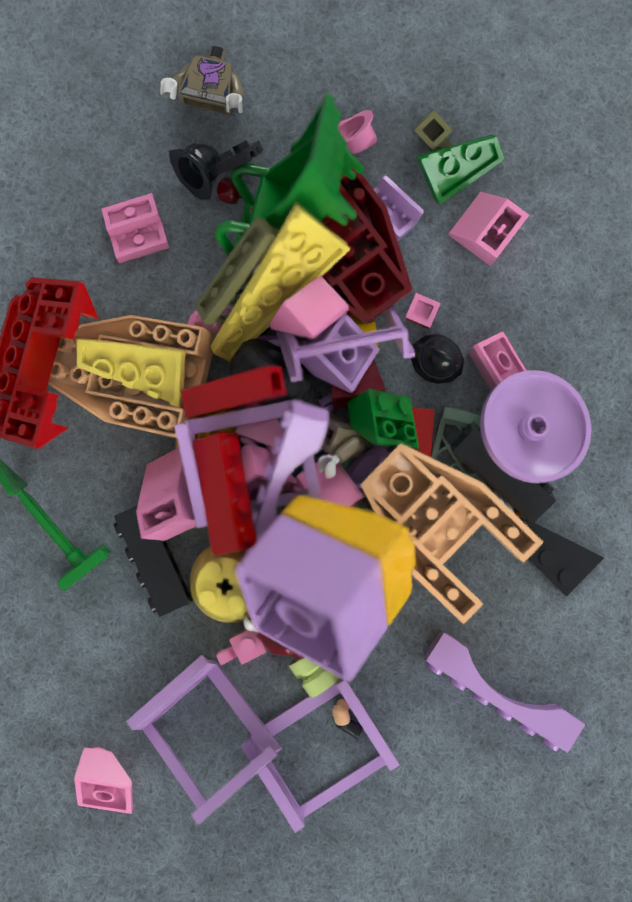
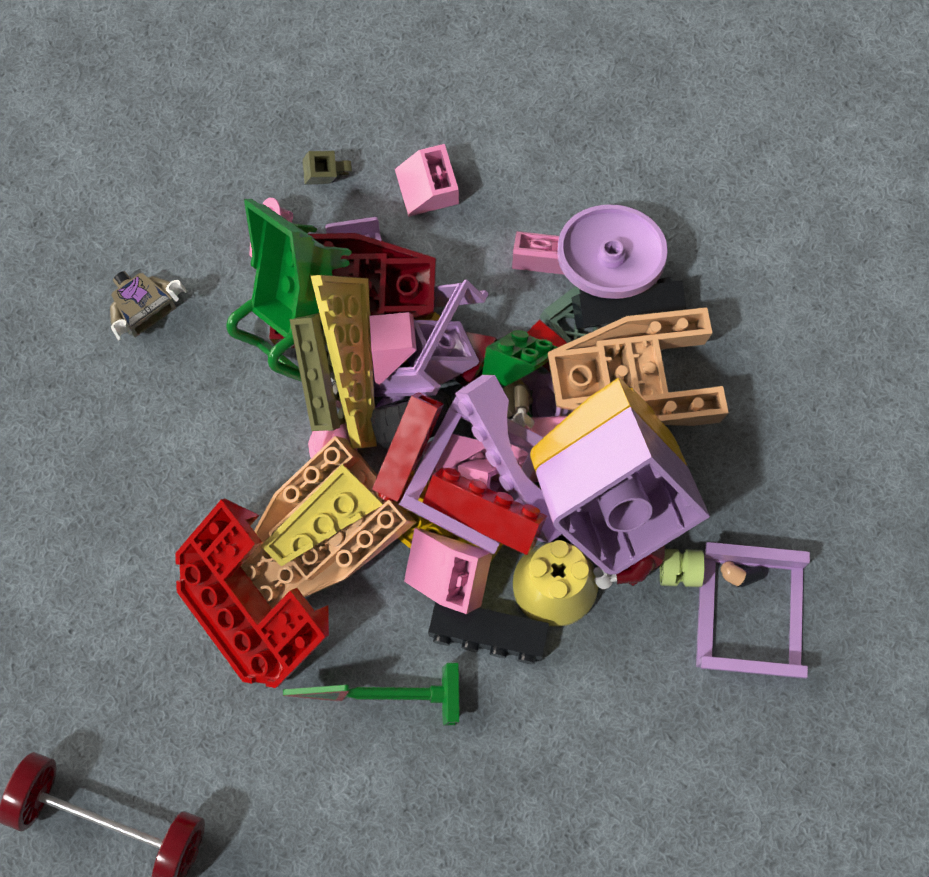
camera: 50 degrees left, 15 degrees down
bright pink slope [74,747,133,814] -> none
bright pink slope [101,193,170,264] -> none
lavender piece [126,655,282,825] -> none
black piece [169,143,219,200] -> none
black wing [208,140,263,177] -> none
bright pink brick [216,628,268,665] -> none
dark red piece [217,177,242,204] -> none
bright pink plate [405,293,441,330] -> none
black piece [411,334,464,384] -> none
green wing [416,134,505,204] -> none
lavender arch [423,630,586,753] -> none
black wing [523,519,604,596] -> none

